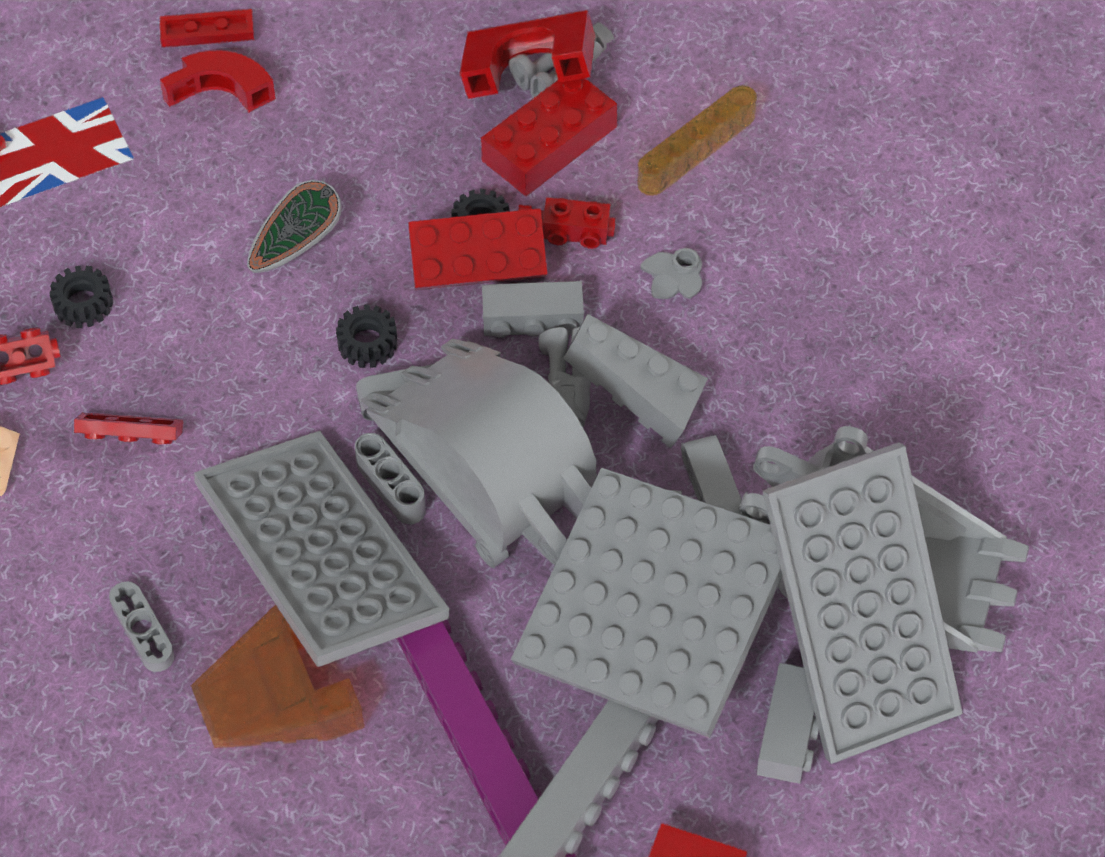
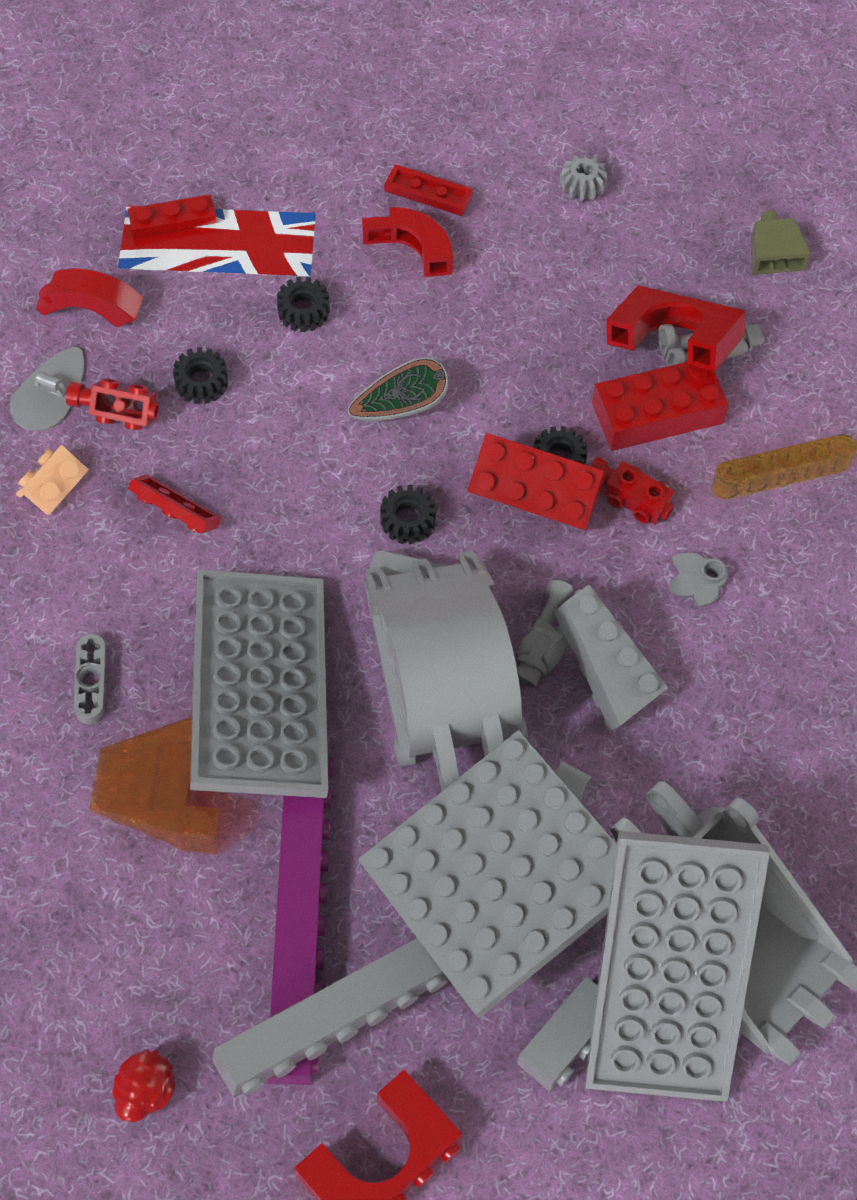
camera: 25 degrees right, 5 degrees up
light grey beam [355,433,426,524] -> none
light grey brick [482,281,584,338] -> none
light grey beam [681,435,742,514] -> none
none -> black tyre [277,277,330,332]

